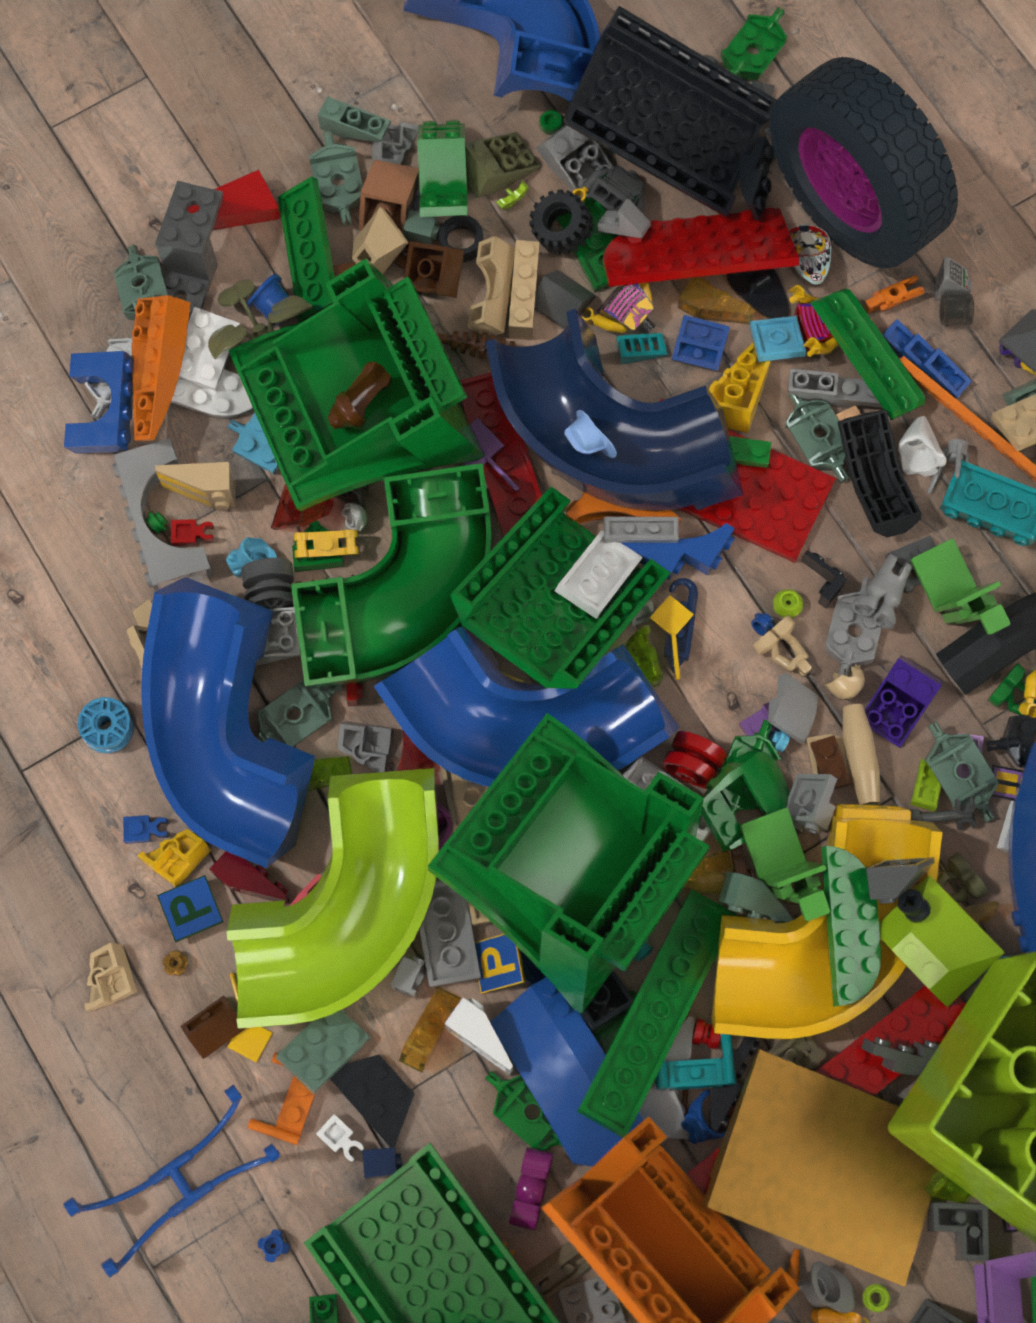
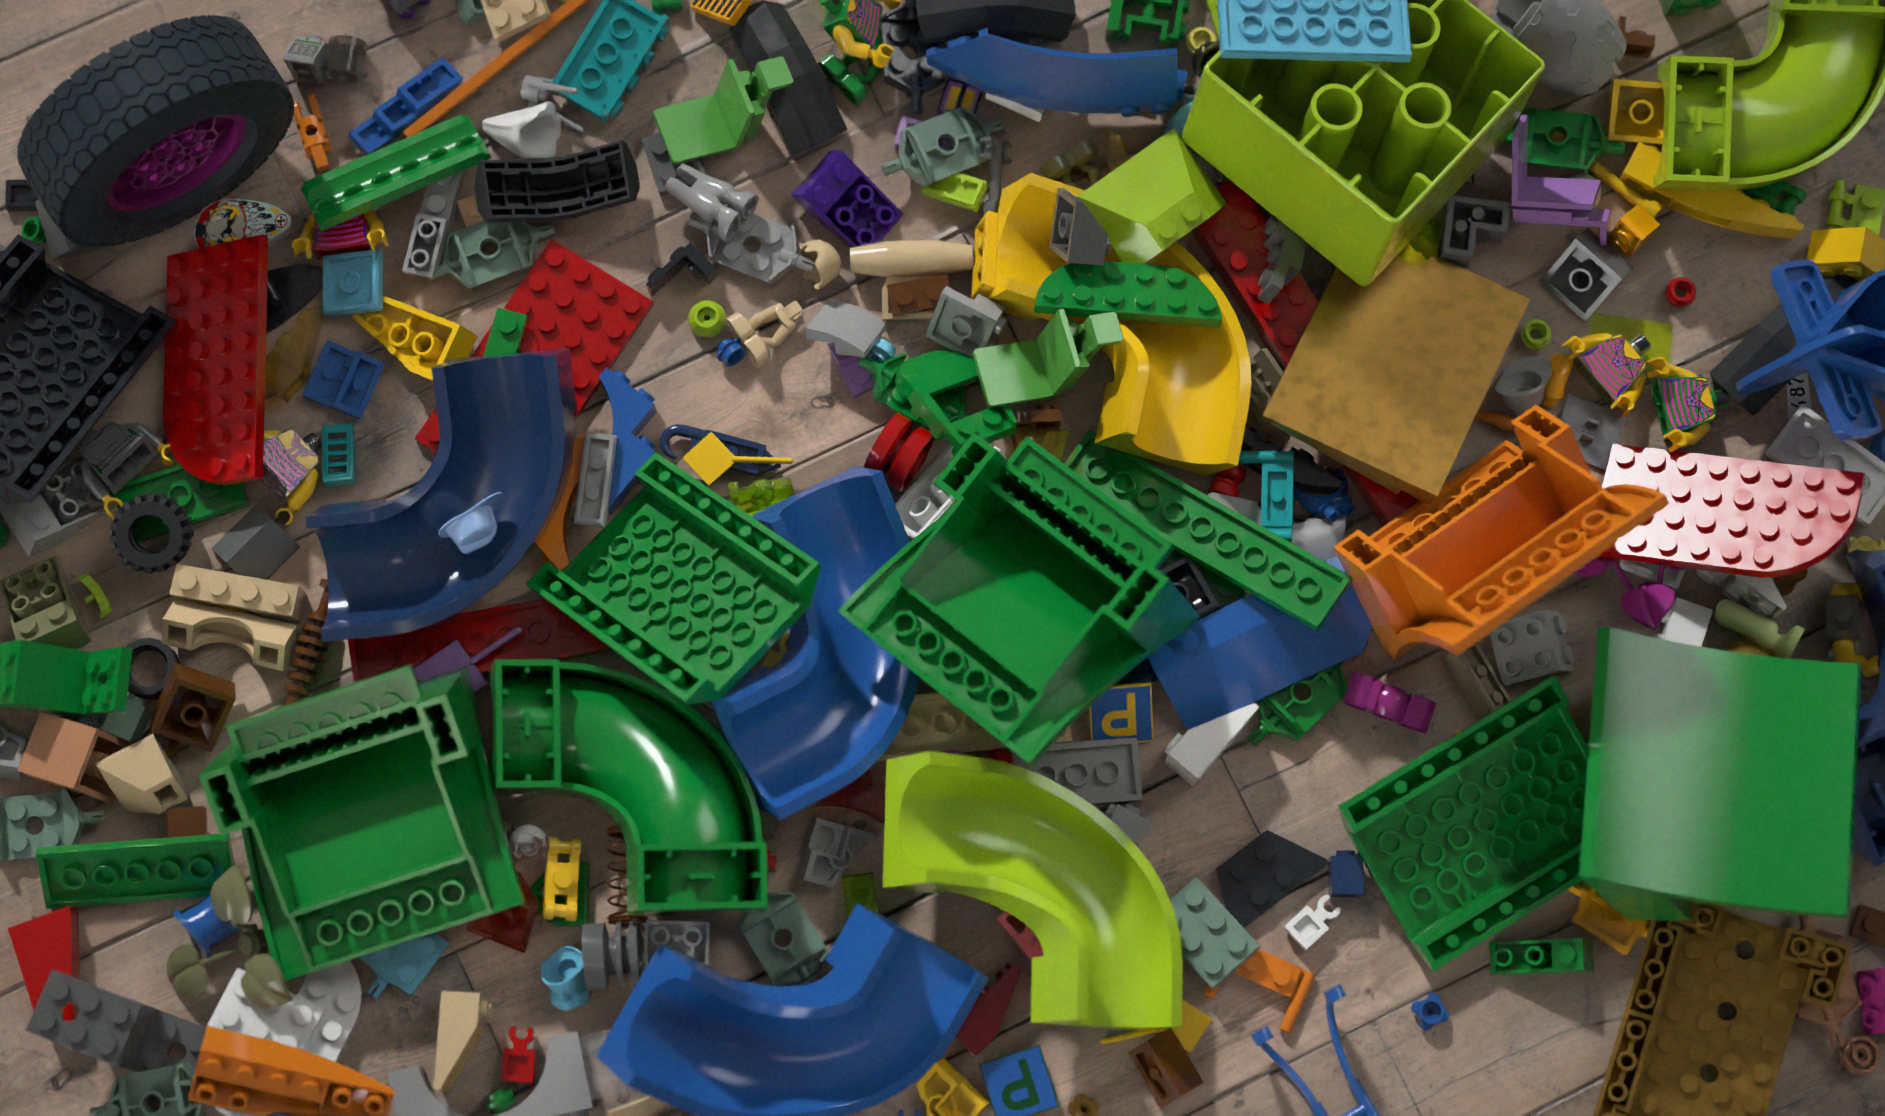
camera: 85 degrees left, 5 degrees up
reddish brown hair [328,362,392,429] -> none
clear yellow slope [399,987,461,1073] -> none
white plate [555,530,642,619] -> none
light grey slope [598,199,651,238] -> none
sand green slope [719,872,794,923] -> none
black slope [740,136,775,220] -> none
black wheel [898,889,931,923] -> none

